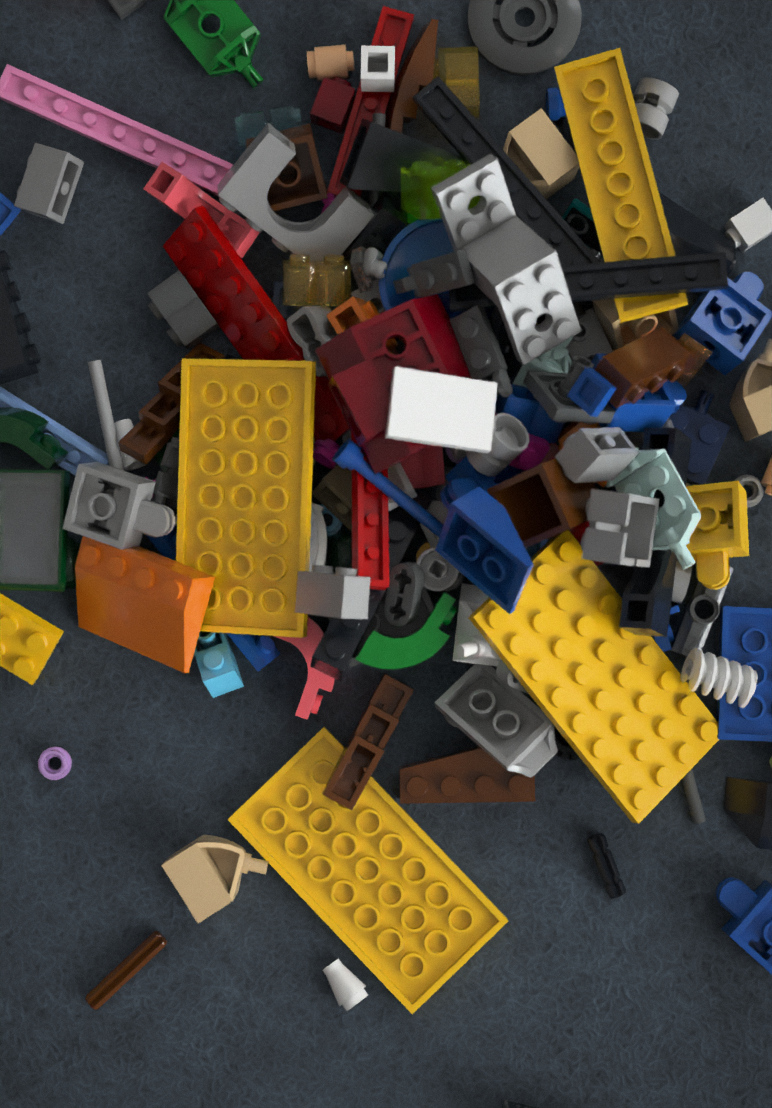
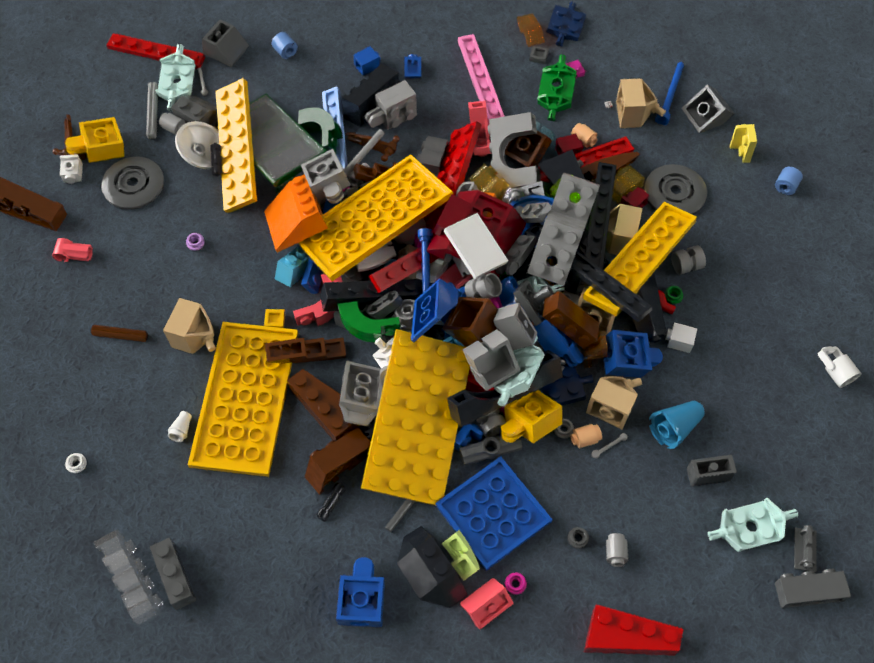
camera: 50 degrees right, 25 degrees down
light grey brick [14,143,84,224] -> none
light grey brick [295,565,371,619] -> none
white brick [361,45,395,92] -> none
blue plate [567,367,617,417] -> none
white piece [680,648,758,708] -> none
none -> yellow plate [264,309,285,328]
none -> reddish brown wedge [305,428,371,495]
none -> reddish brown piece [346,132,400,162]
none -> light grey brick [365,80,417,130]
none -> dark red brick [620,187,649,208]
none -> red arm [658,290,676,315]
none -> green plate [664,286,683,304]

